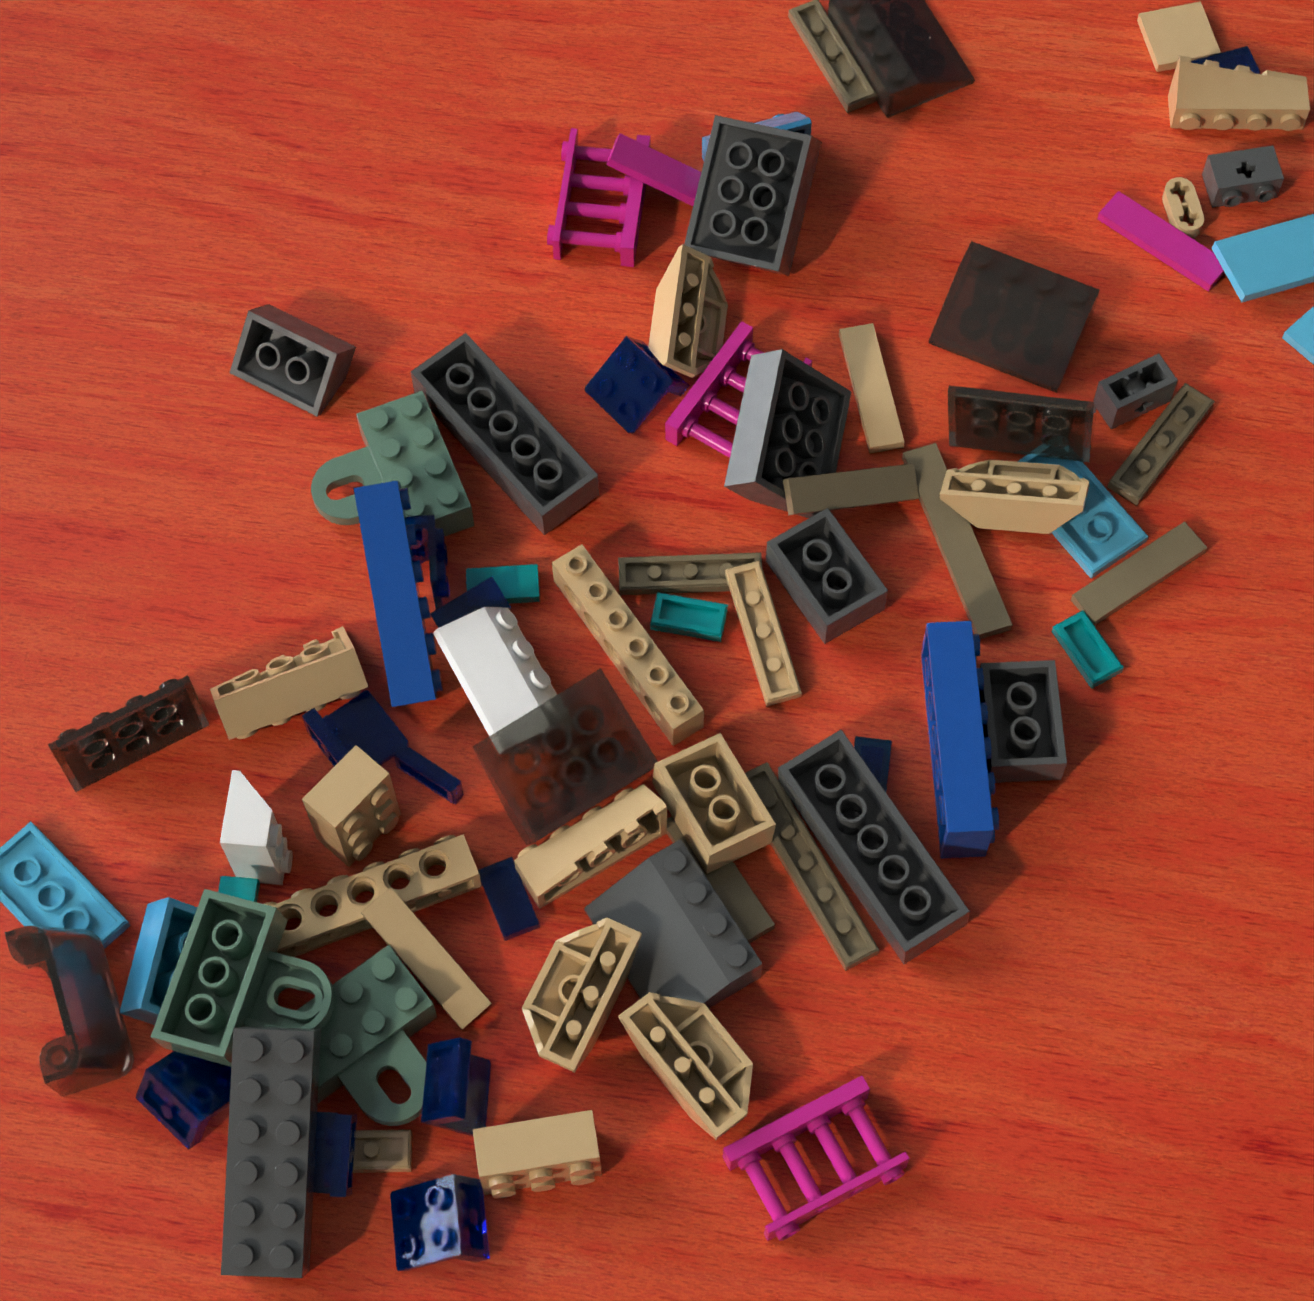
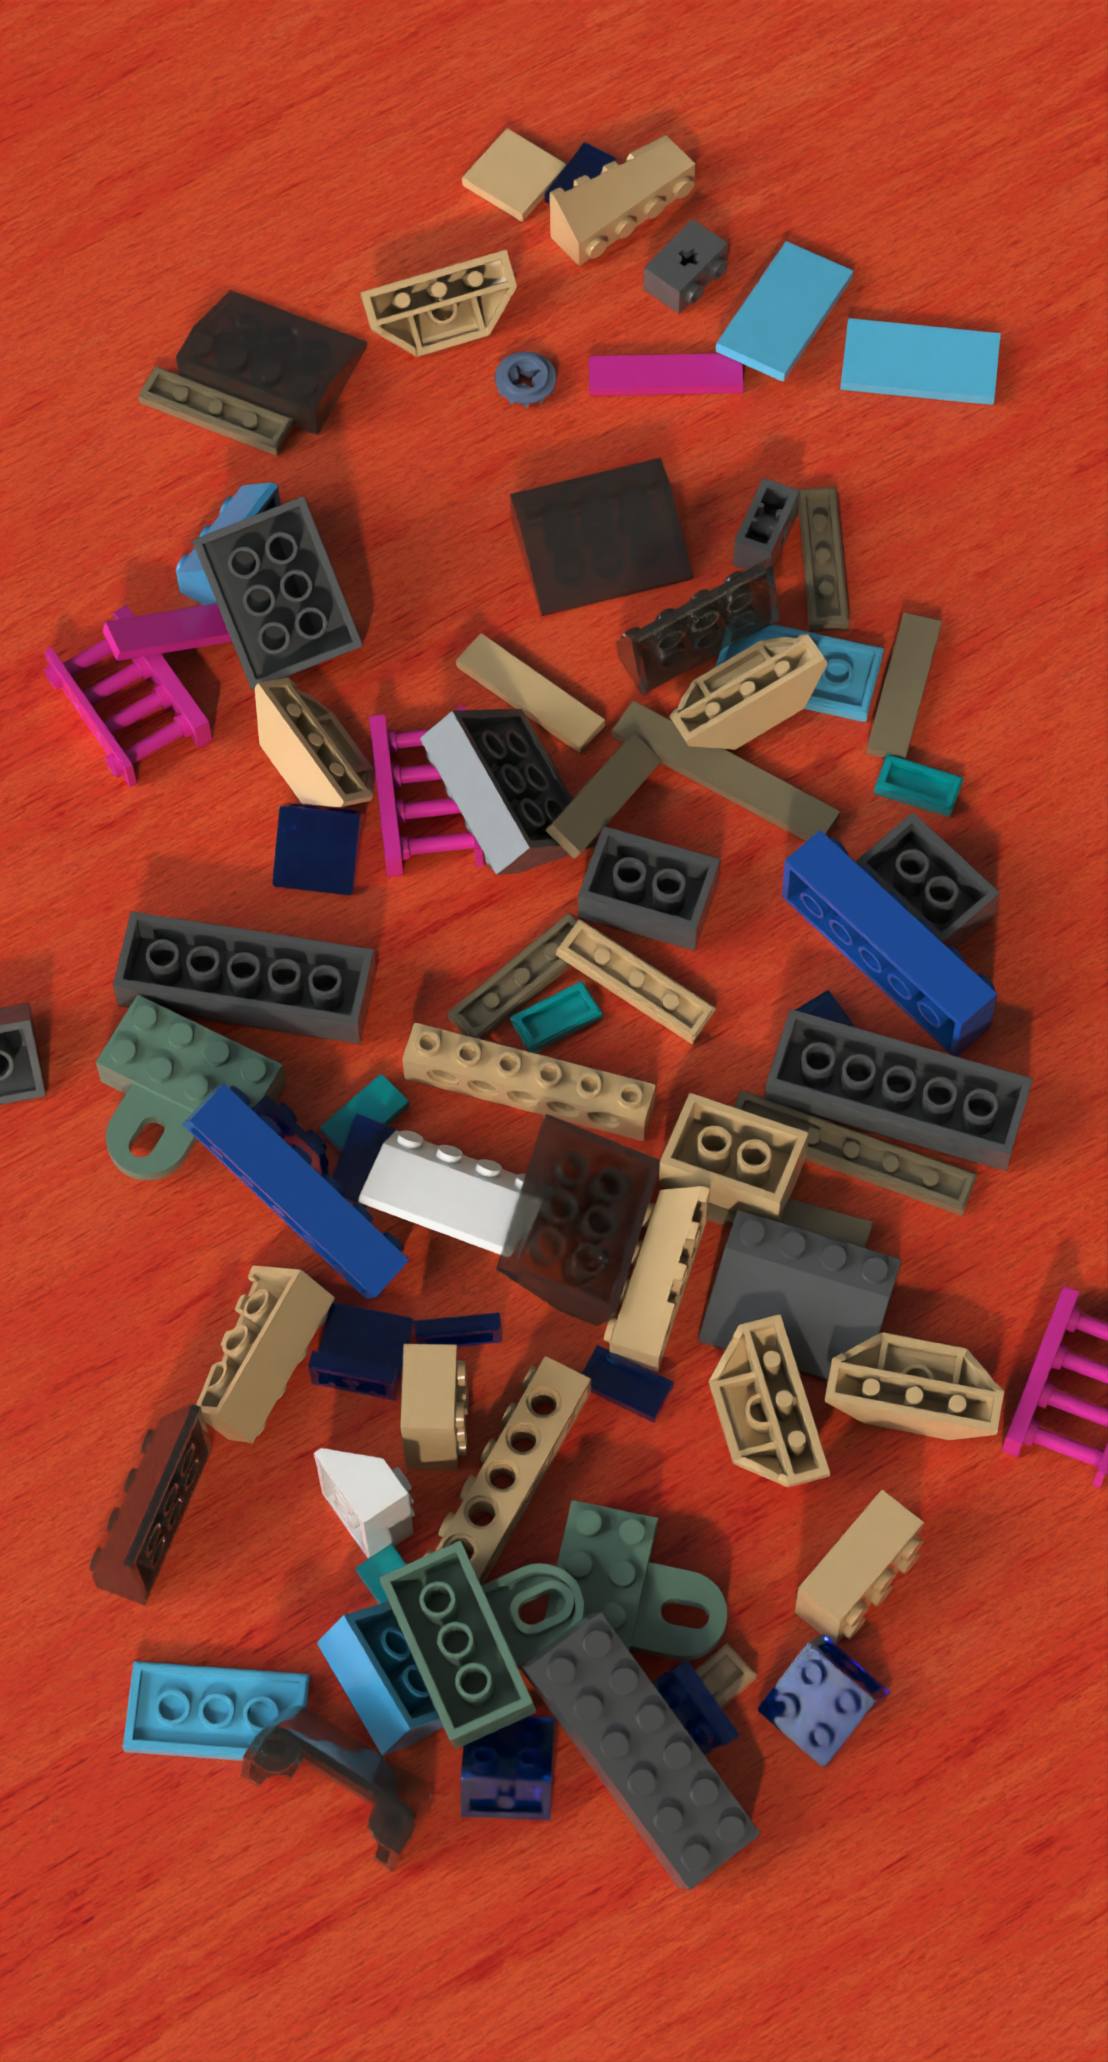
camera: 40 degrees left, 0 degrees up
tan tile [361,887,492,1029] -> none
clear blue bracket [421,1037,491,1136] -> none
tan beam [1162,177,1204,239] -> none
none -> tan wedge [360,249,517,357]
none -> sand blue gear [495,352,556,408]

